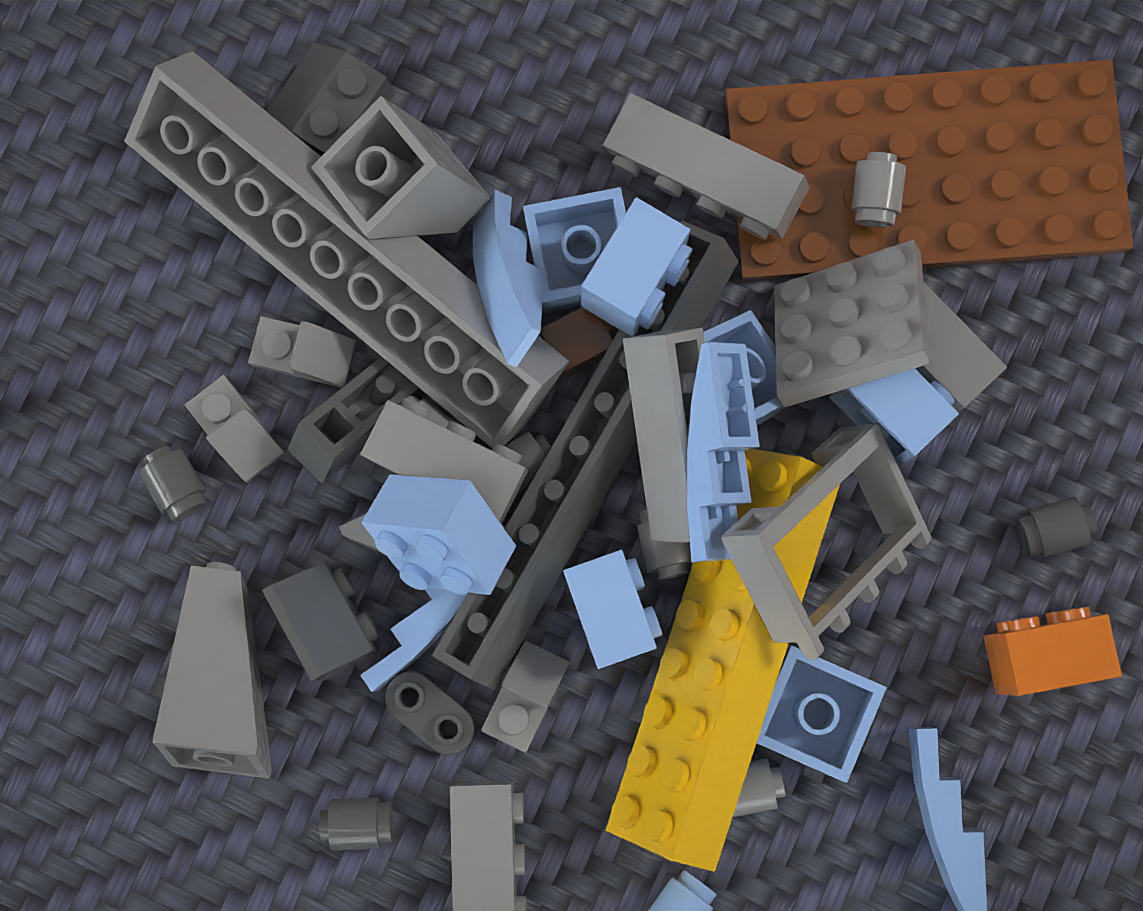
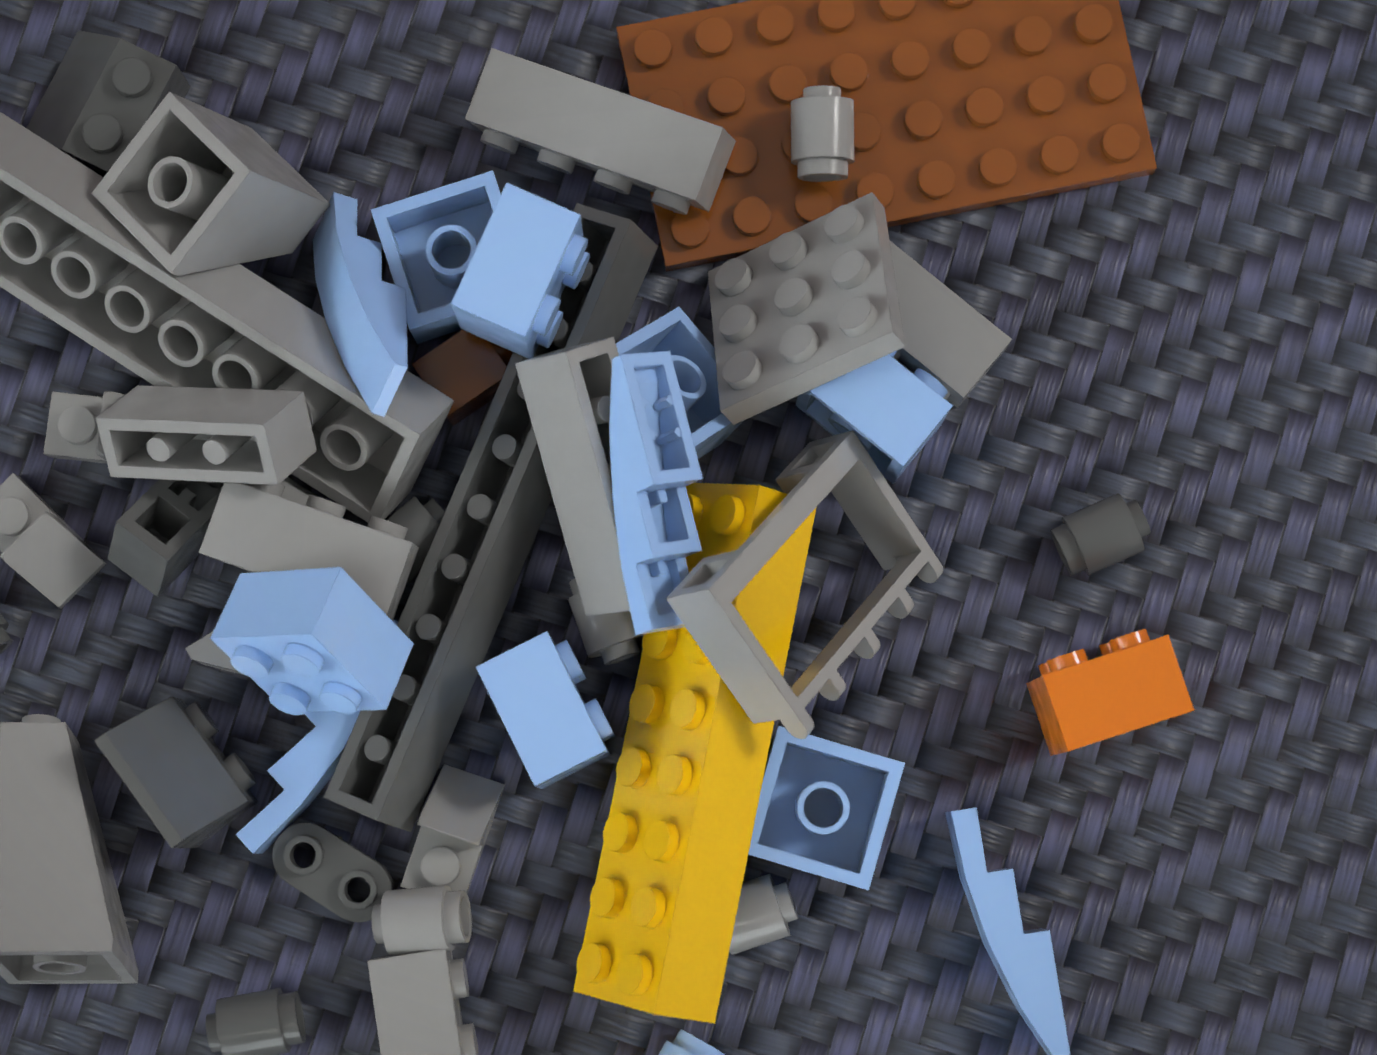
camera: 15 degrees left, 0 degrees up
none -> light grey brick [95,385,317,485]
none -> light grey brick [371,885,472,956]

